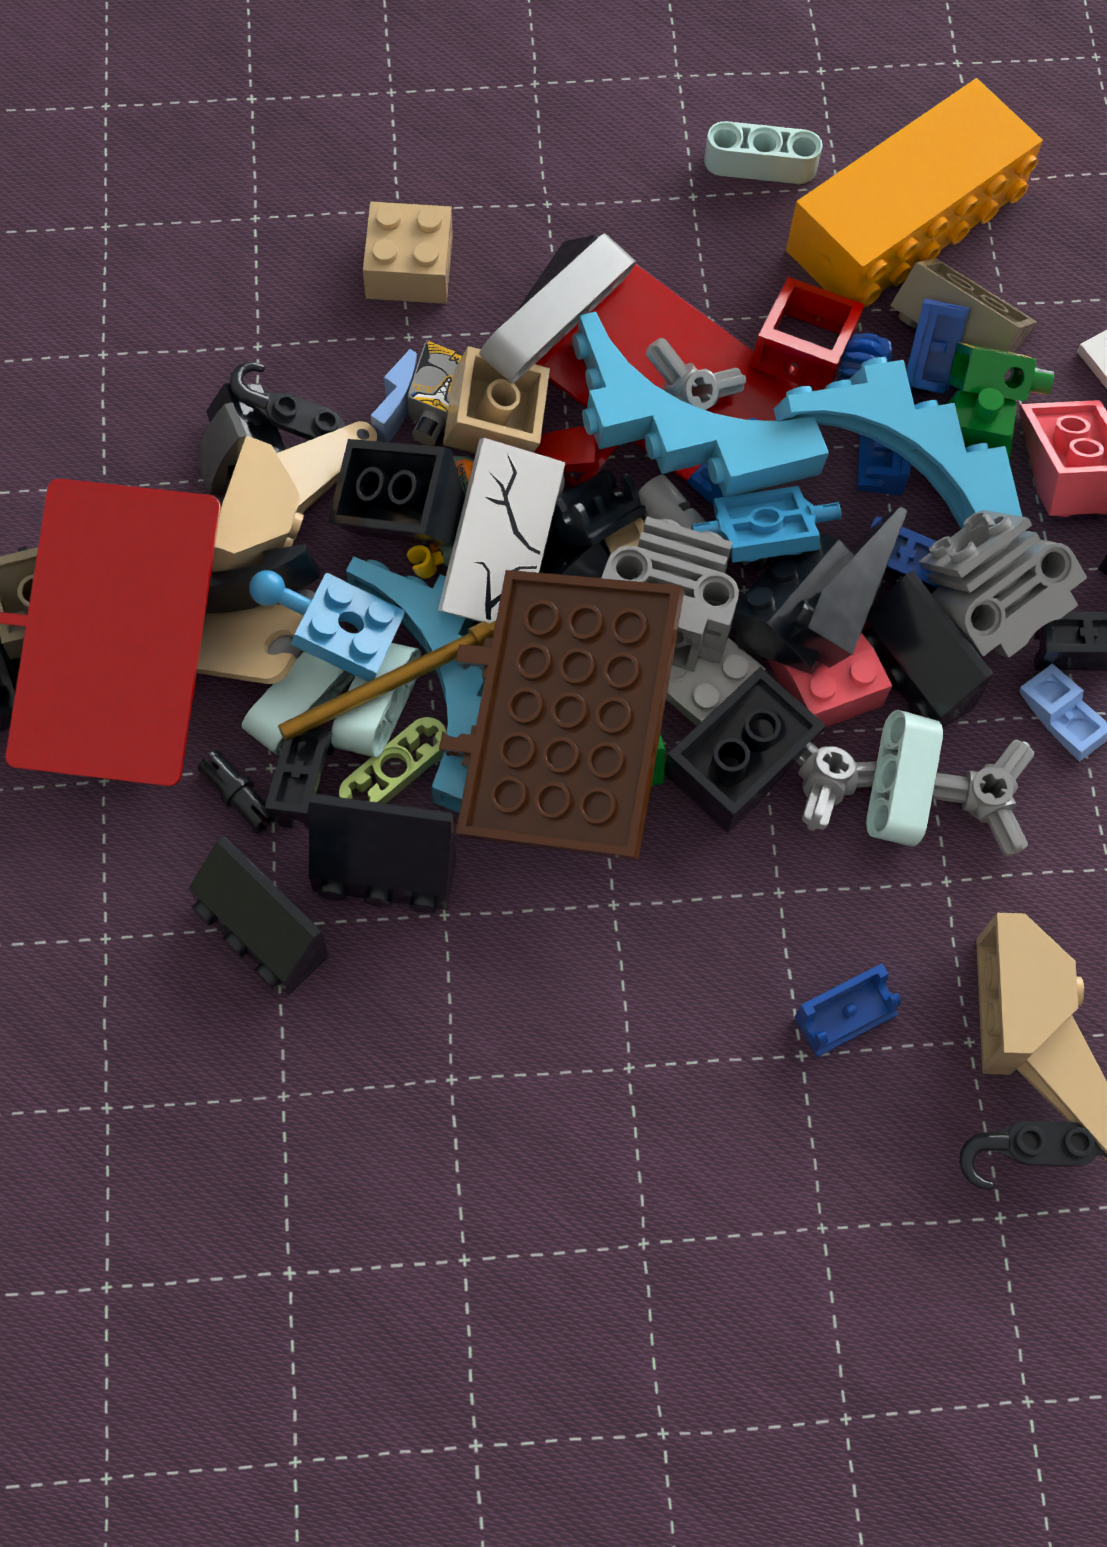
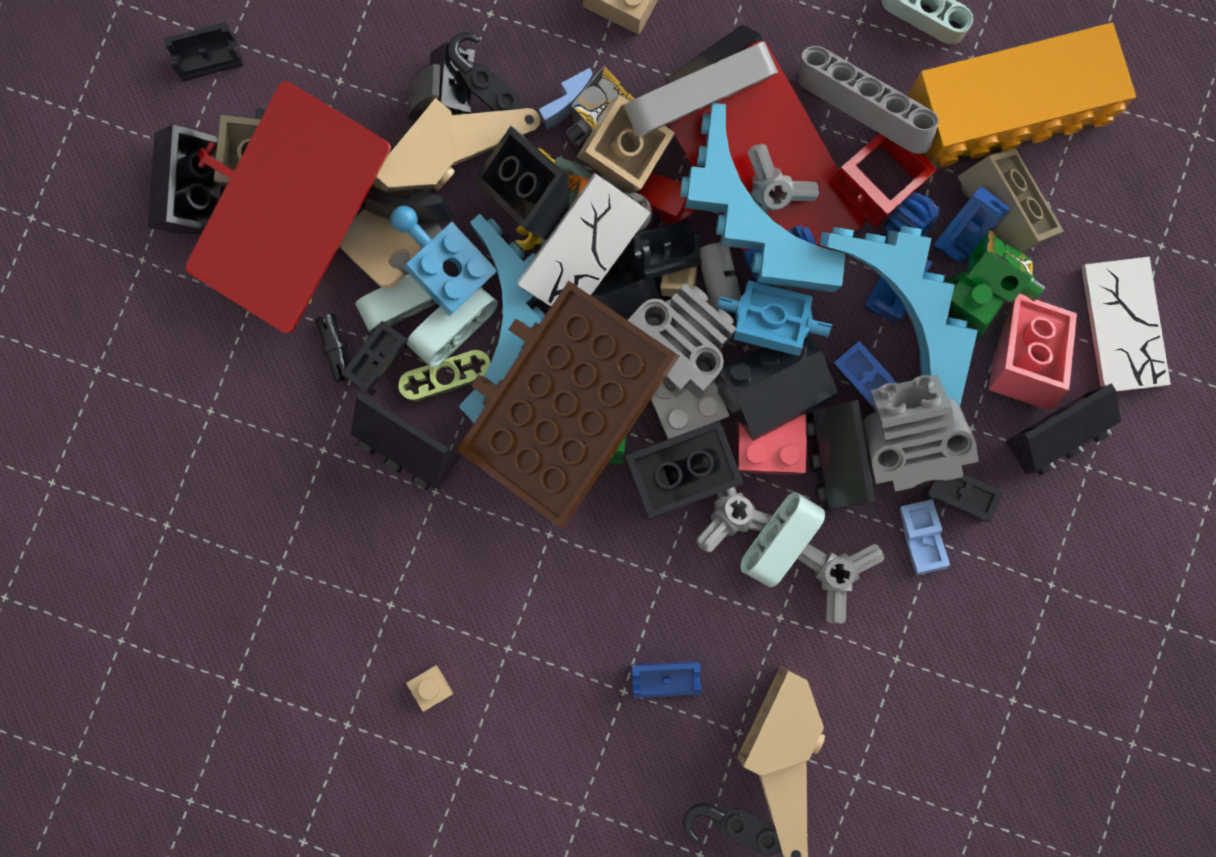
camera: 30 degrees right, 15 degrees up
black slope [189,836,329,995] -> none
pearl gold bar [278,621,496,741] -> none
black slope [786,506,907,668] -> none
none -> tan plate [406,665,453,712]
none -> light grey beam [798,46,939,154]

